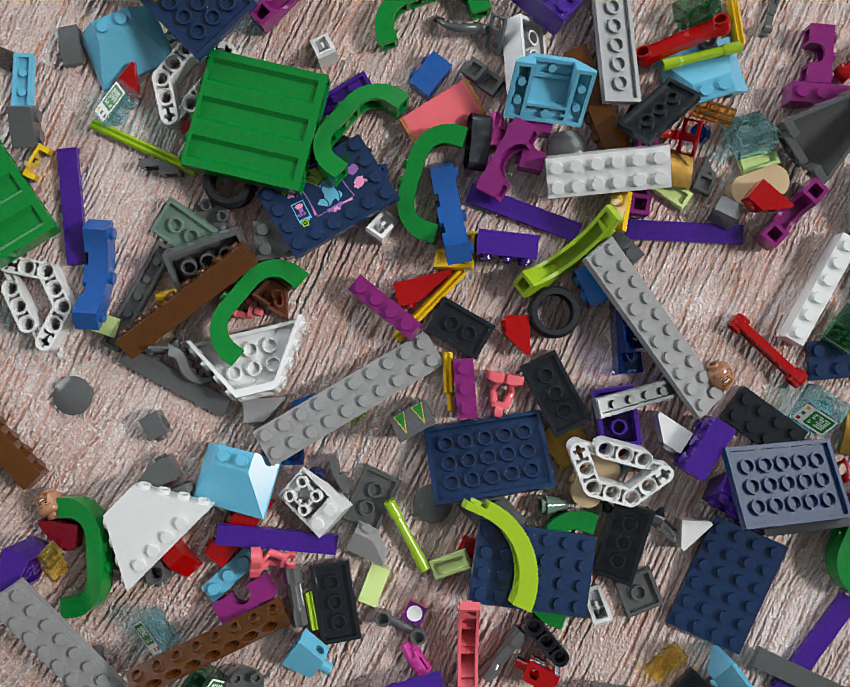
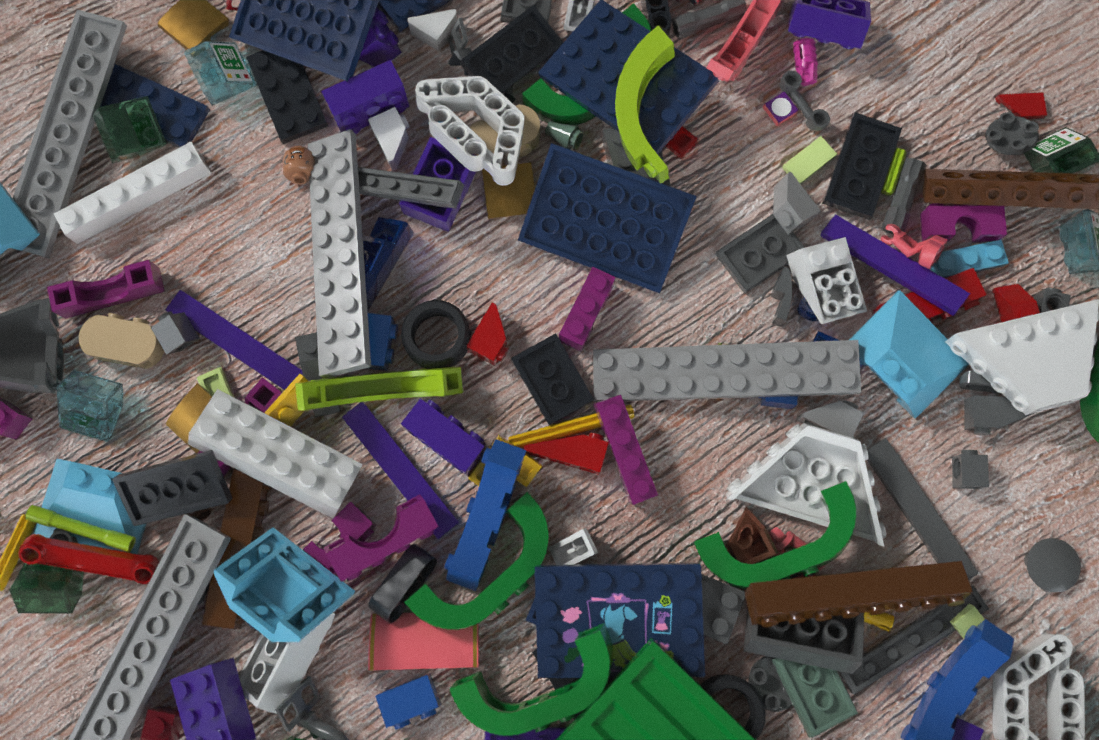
camera: 150 degrees left, 10 degrees down
dark grey piece [146,337,217,385] -> none
medium azure torso [282,628,333,678] -> none
lime piece [384,498,430,573] -> none
dark grey slope [390,397,436,443] -> none
dark grey dish [413,483,452,523] -> none
yellowish green tile [429,548,472,580] -> none
yellow axle [442,352,455,412] -> none
dark grey slope [461,56,505,98] -> none
coral piece [485,370,525,418] -> none
dark pink hinge [489,112,505,150] -> none
black plate [519,349,592,438] -> none
dark grey dish [548,130,587,156] -> none
red piece [660,117,704,157] -> none
dark grey tile [689,156,717,197] -> none
clear blue tile [690,124,711,144] -> none
clear orange tile [692,101,737,128] -> none
red piece [727,313,808,389] -> none
yellowish green tile [736,144,781,176] -> none
red slope [741,179,794,213] -> none

